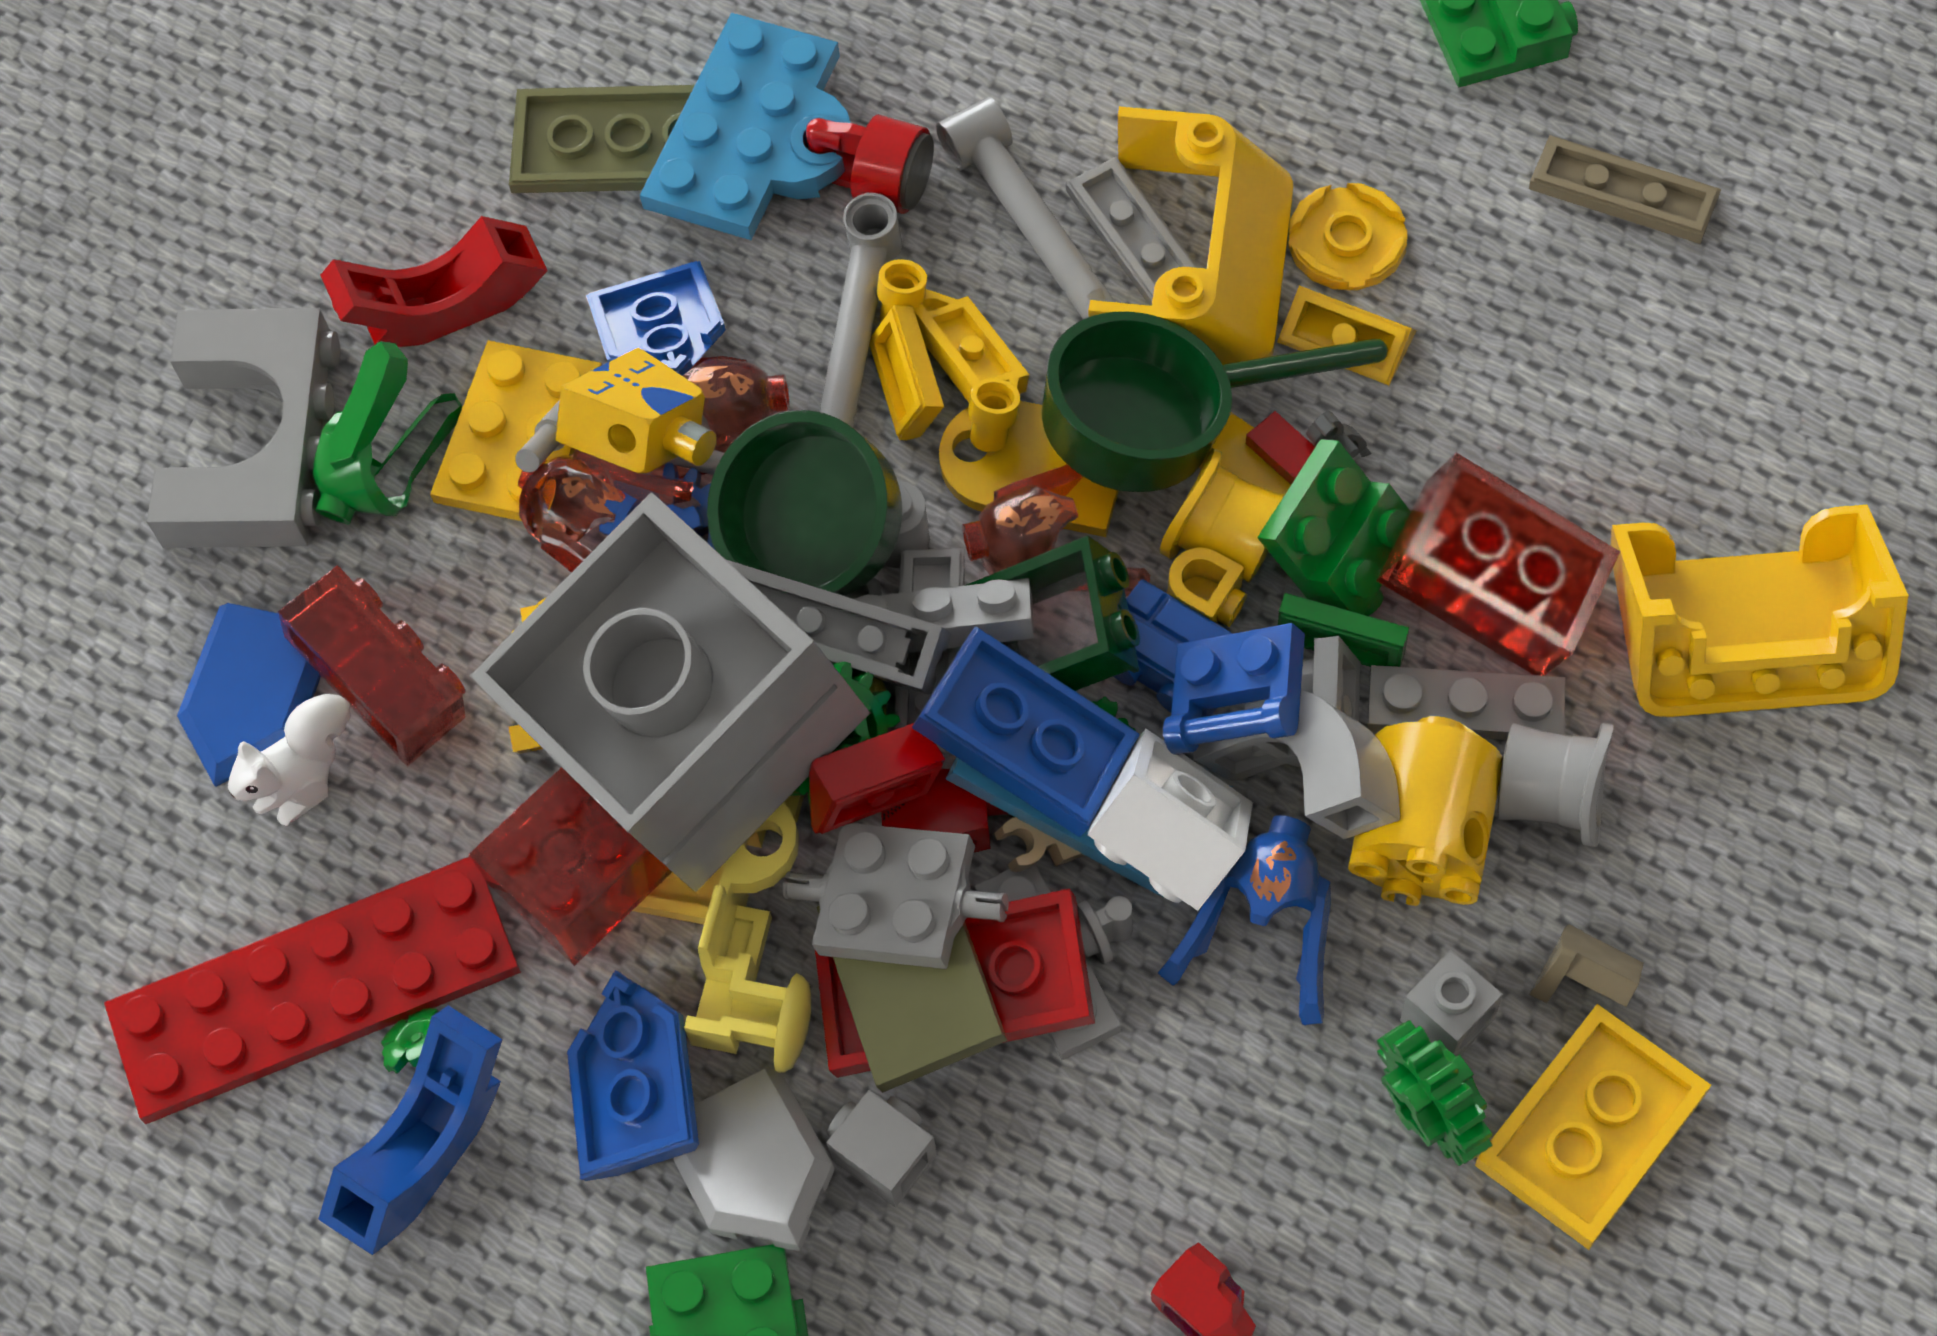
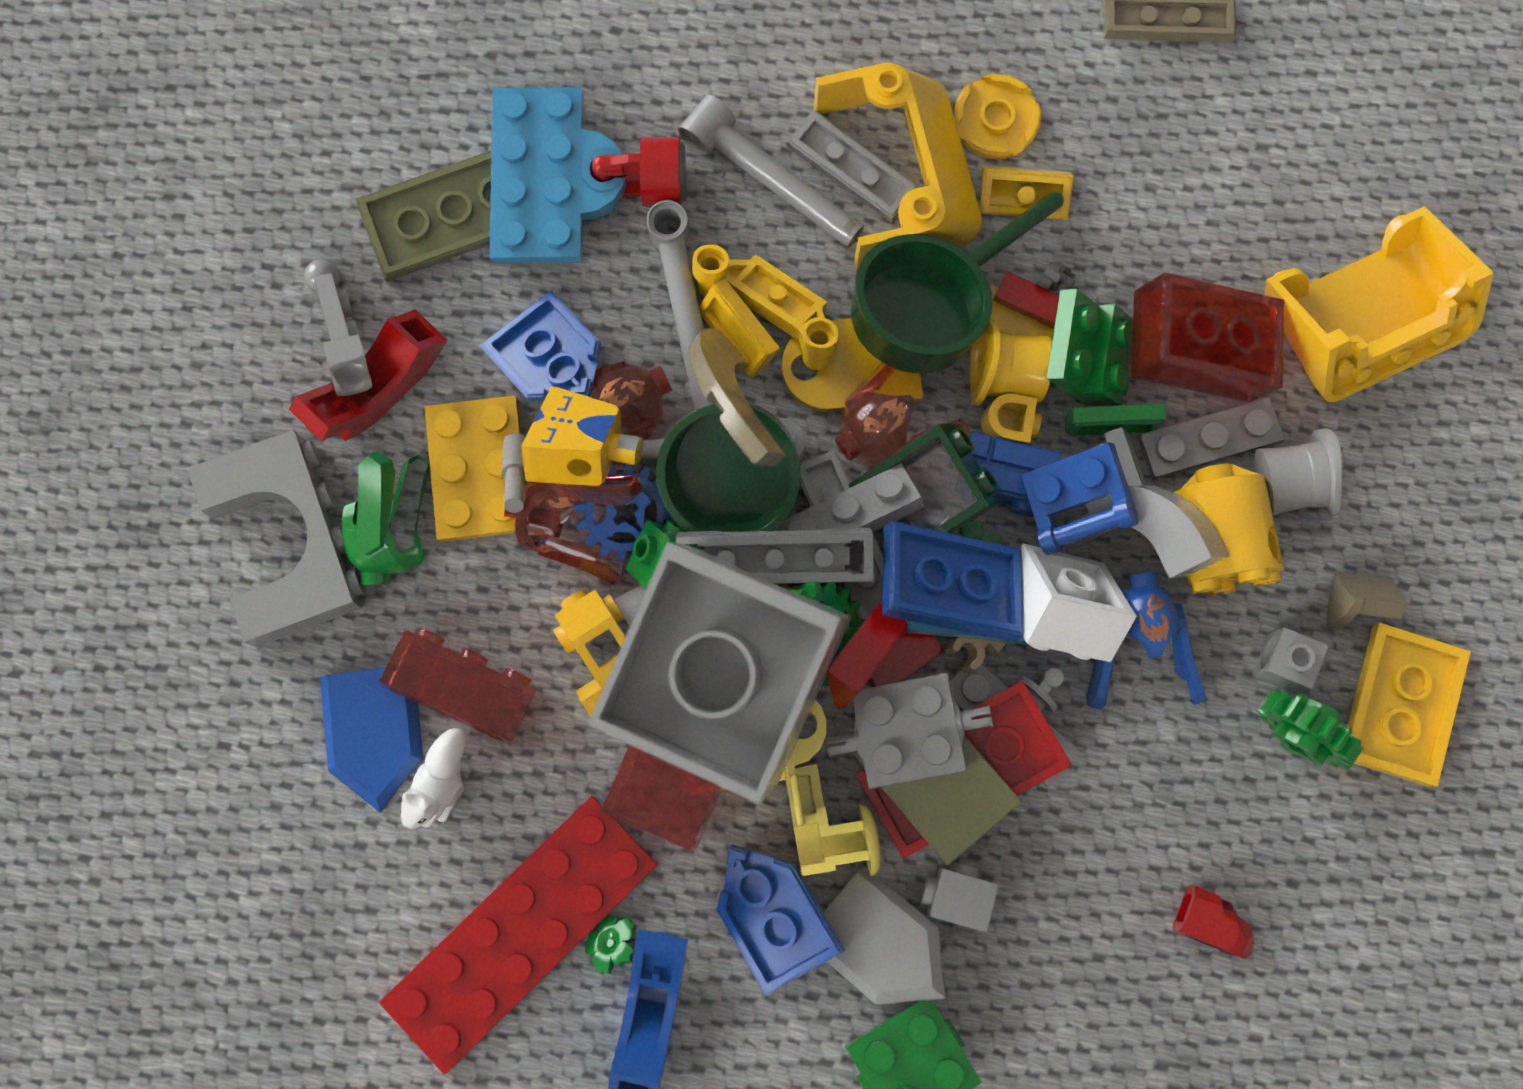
camera: 30 degrees left, 15 degrees up
none -> light grey plate [304,259,373,396]
none -> dark tan tile [688,328,786,467]

